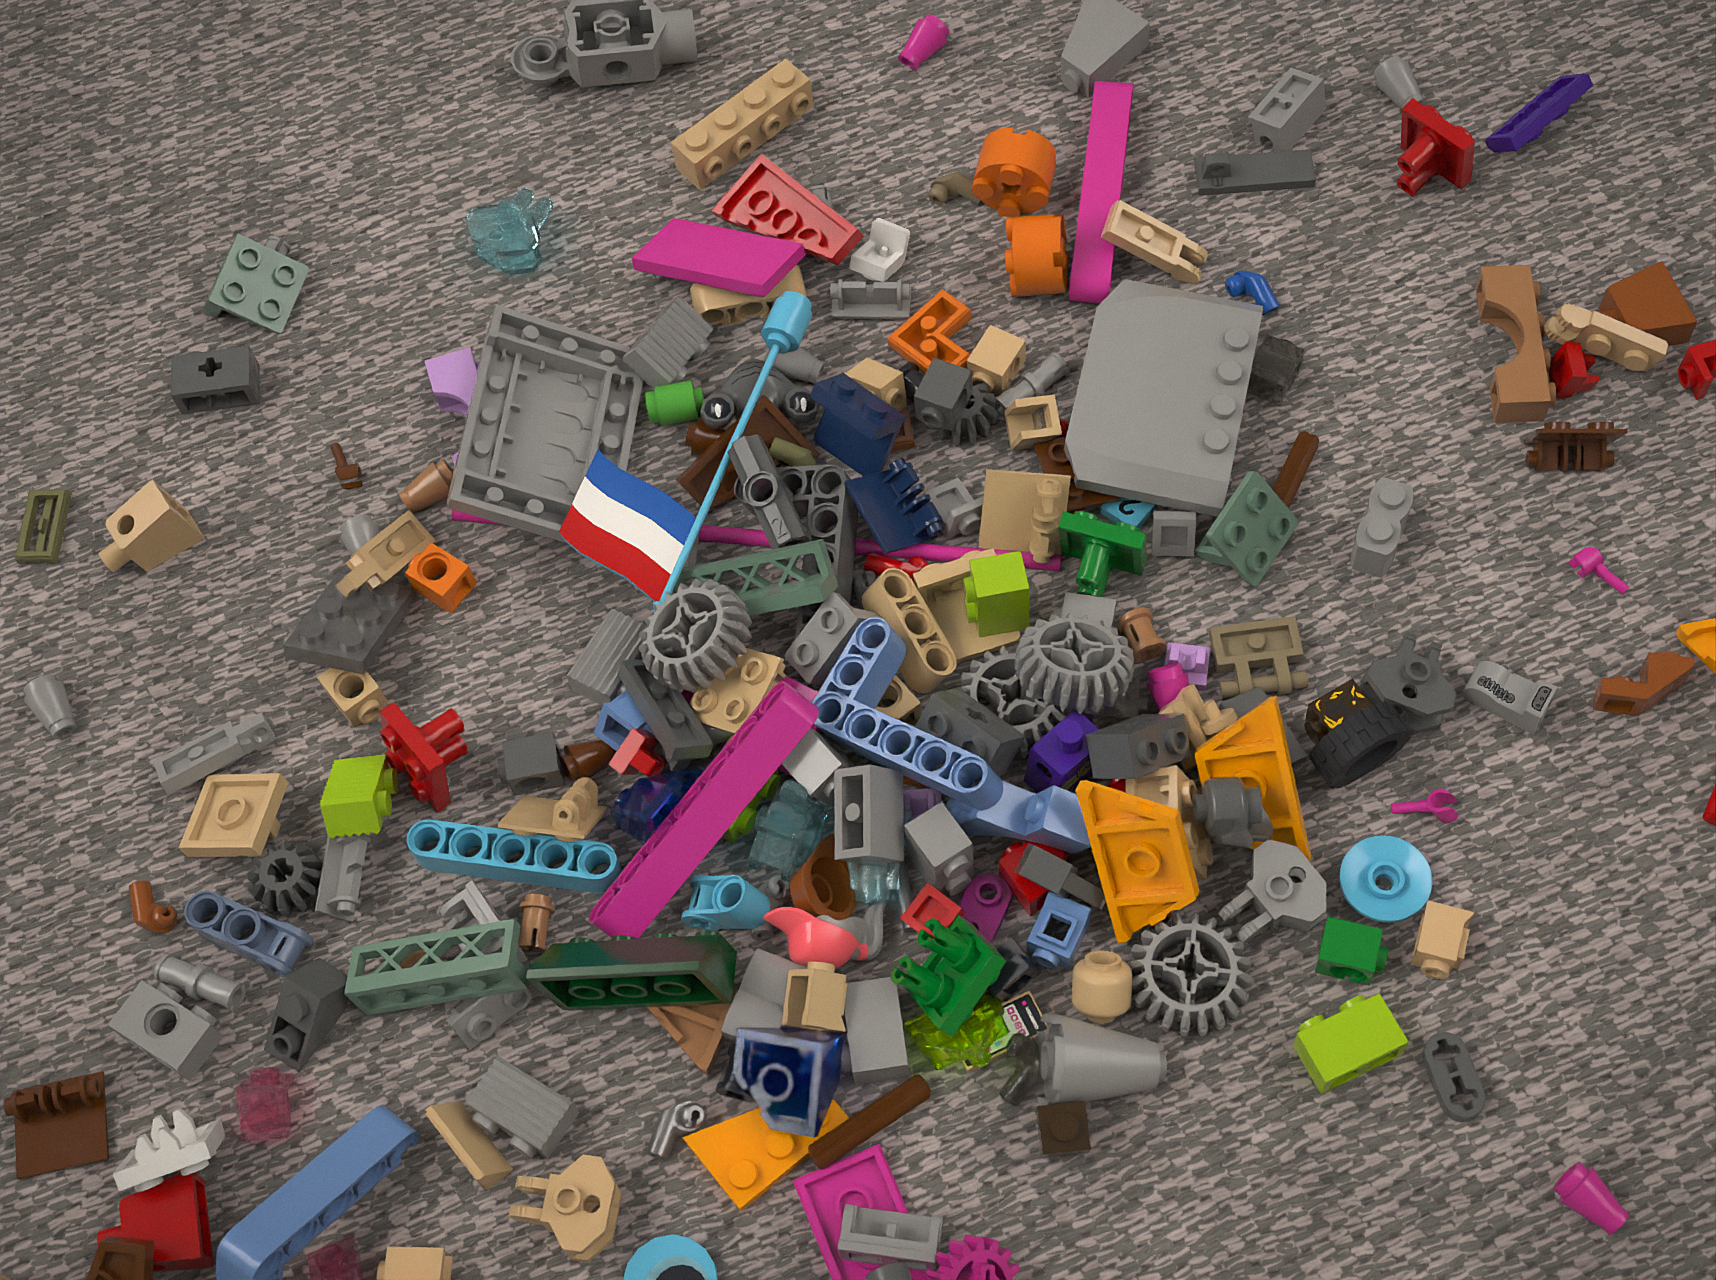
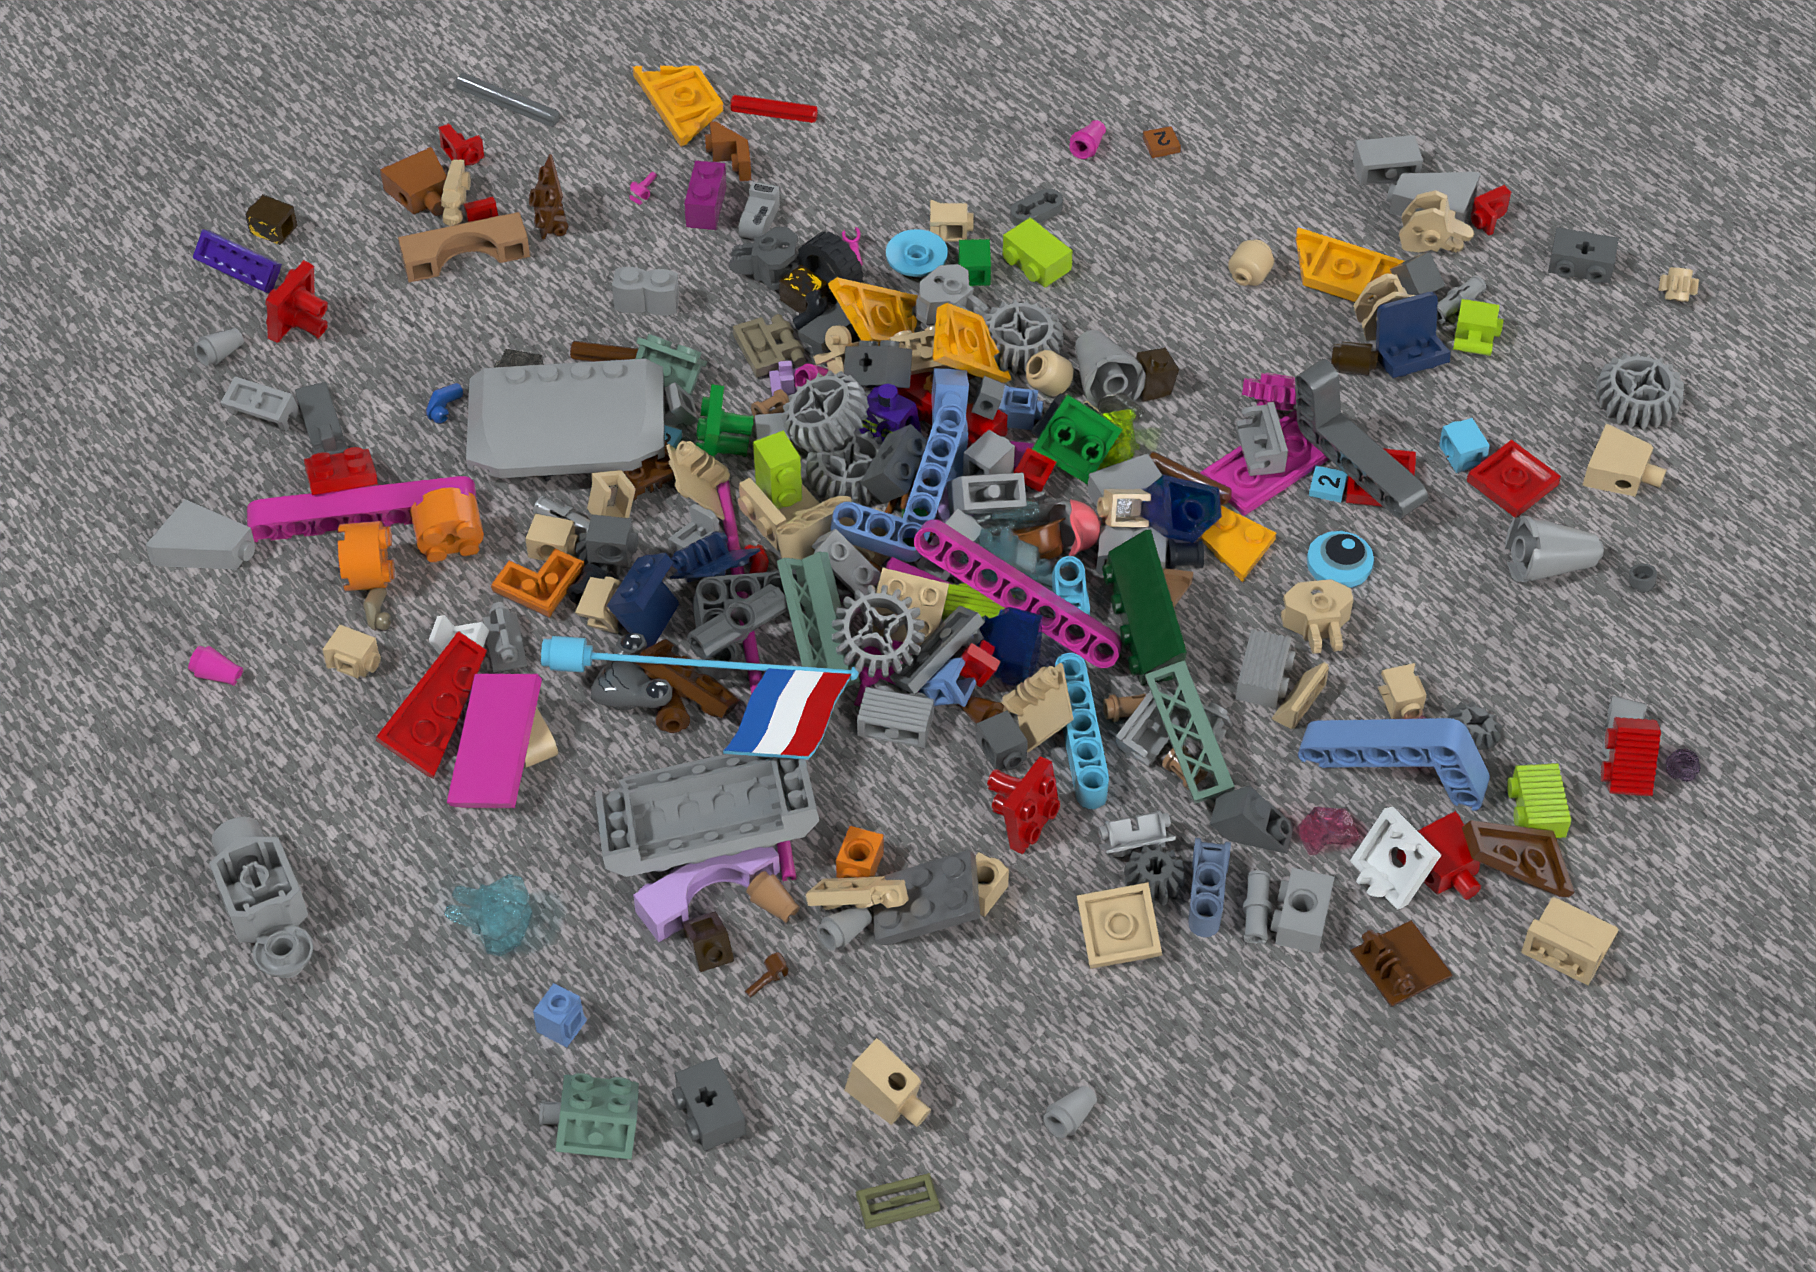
camera: 115 degrees left, 10 degrees down
dark orange arm [129,880,177,934] -> none
light grey hinge [153,712,276,796] -> none
lime brick [320,754,398,839] -> none
light grey brick [622,295,714,390] -> none
bright green brick [645,380,704,426] -> none
flat silver arm [646,1101,706,1161] -> none
tan brick [670,59,814,190] -> none
light grey cone [764,347,825,384] -> none
olive arm [769,437,818,467] -> none
tan hinge [1101,200,1208,284] -> none
dark grey head [1193,776,1273,848] -> none
none -> dark brown brick [245,194,298,245]
none -> red plate [304,447,378,495]
none -> tan window [322,625,381,679]
none -> medium blue window [533,983,587,1047]
none -> dark brown bracket [681,911,734,972]
none -> magenta brick [684,160,727,230]
none -> black arm [793,290,827,330]

